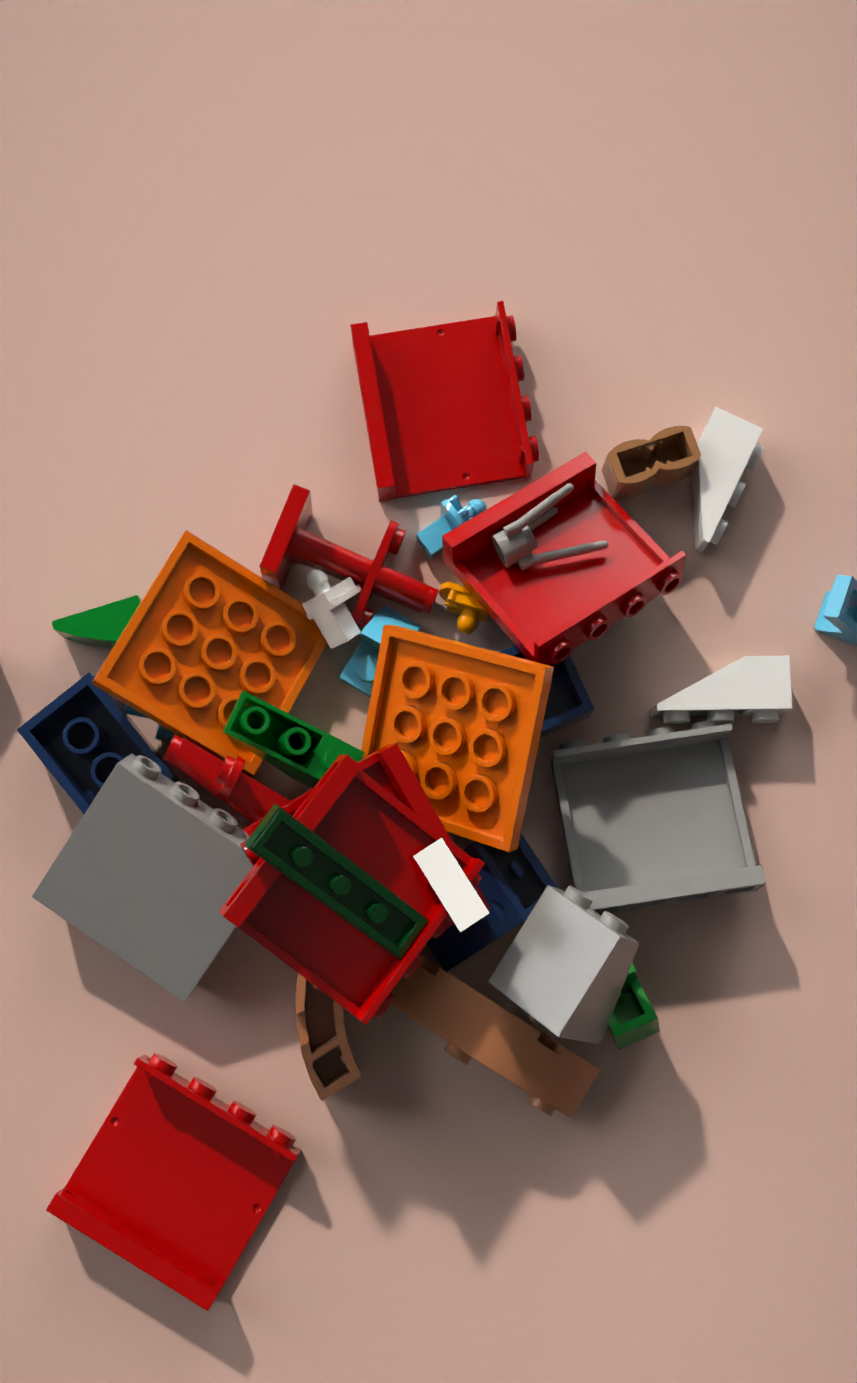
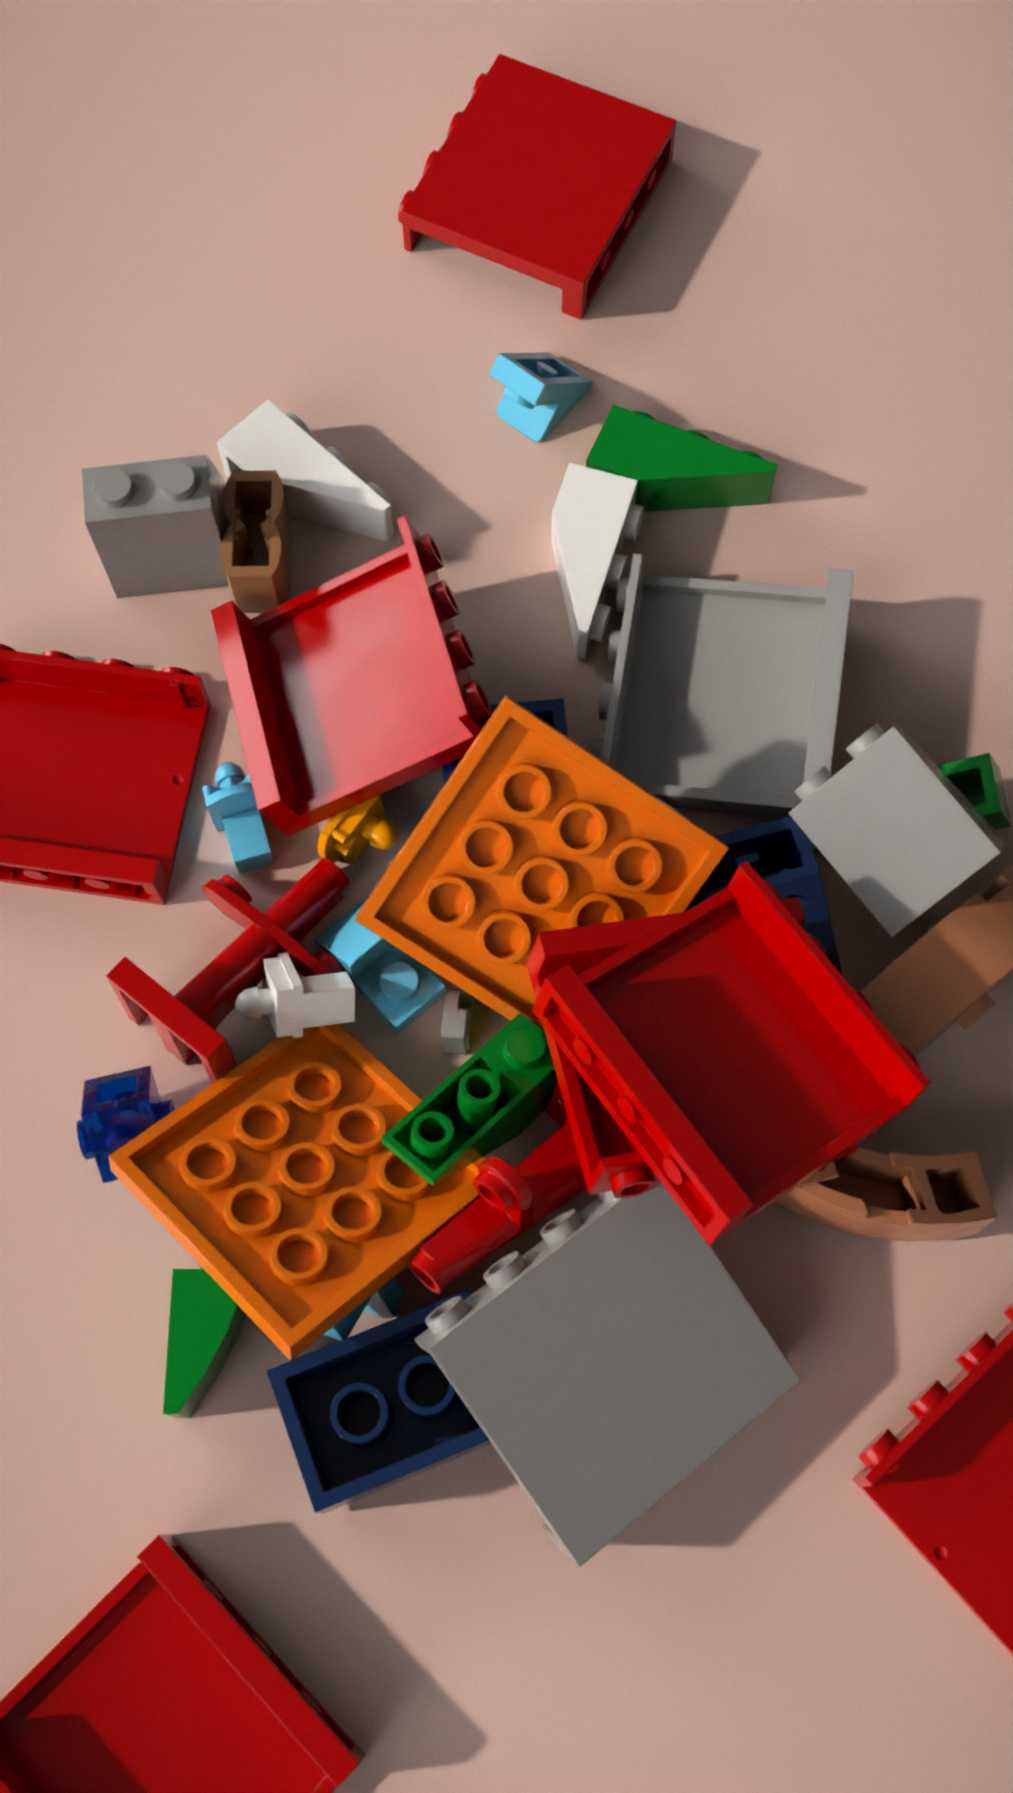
camera: 70 degrees left, 10 degrees down
dark green tile [244,804,429,961] -> none
white sticker [413,838,489,932] -> none
light grey plant [491,483,608,571] -> none
none -> clear blue brick [77,1065,175,1183]
none -> light grey slope [82,455,229,598]
none -> light grey tile [441,989,474,1055]
none -> green slope [586,405,778,512]

